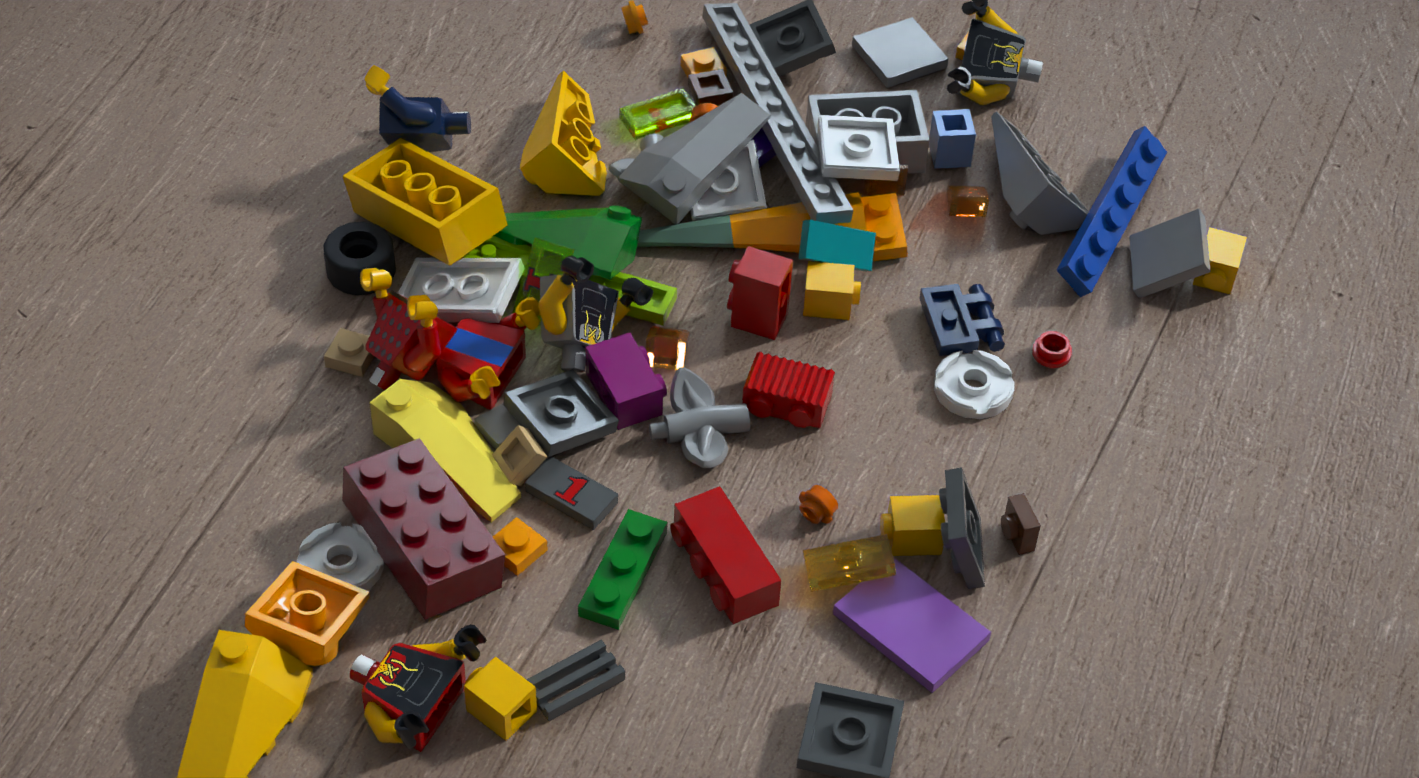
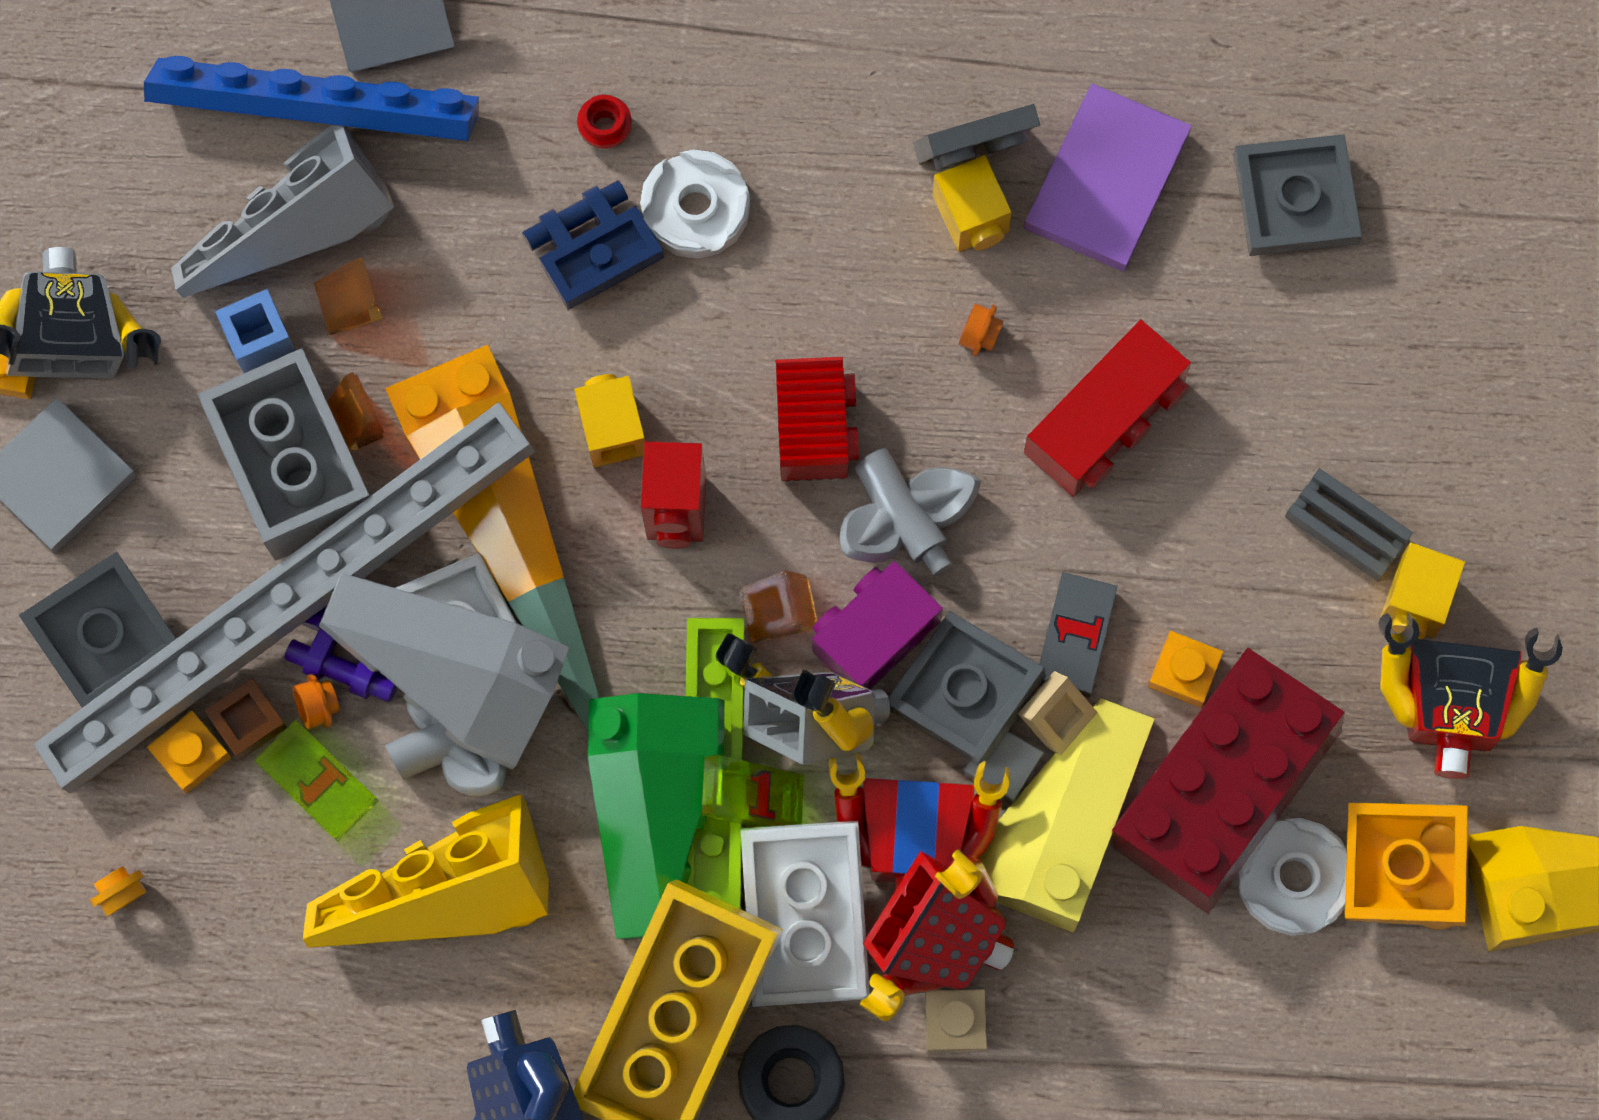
camera: 105 degrees left, 25 degrees up
green plate [578,509,668,630] -> none
teal tile [799,220,876,272] -> none
clear yellow plate [803,534,896,592] -> none
white tile [817,115,900,181] -> none
reddish brown plate [1001,493,1041,555] -> none

